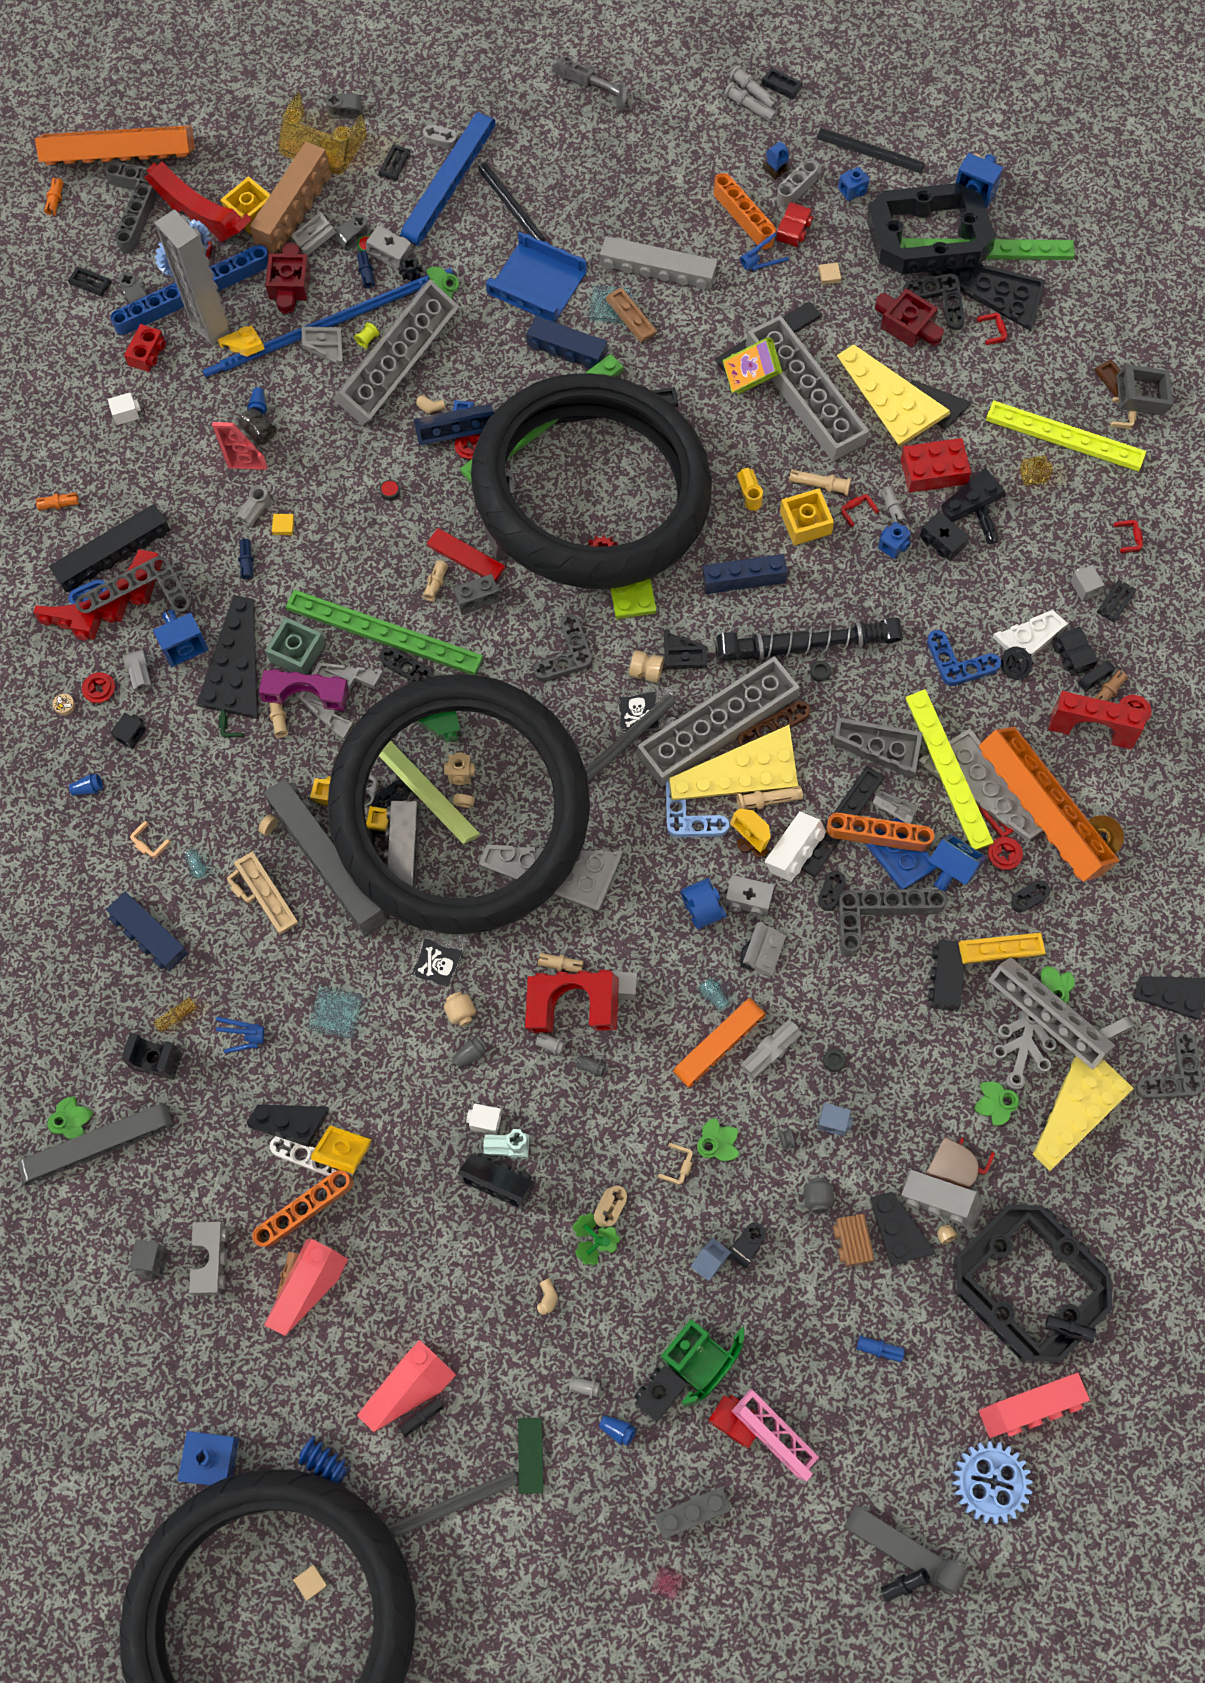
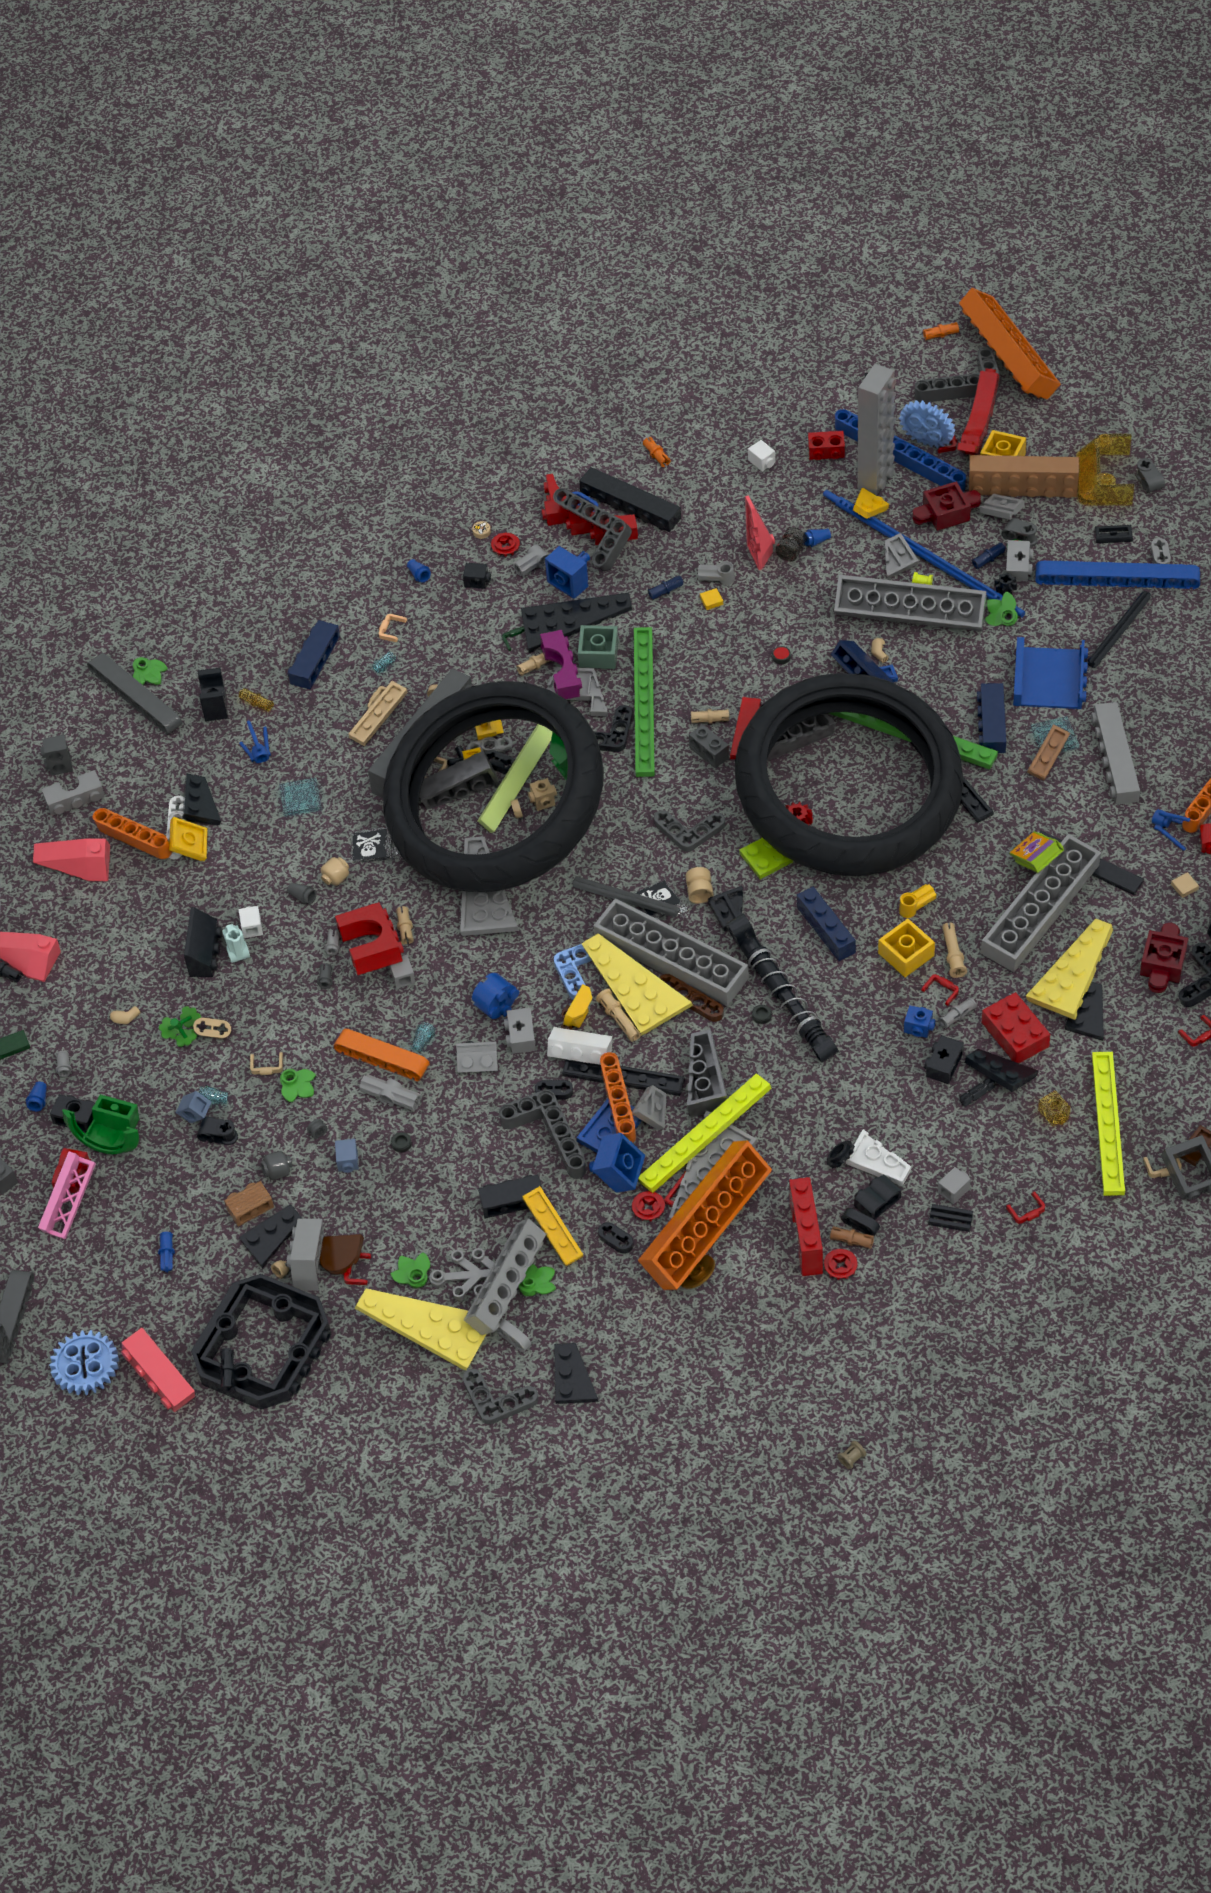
camera: 70 degrees right, 15 degrees down
blue beam [927,630,1001,686] -> none
none -> clear light blue cone [199,1085,228,1104]

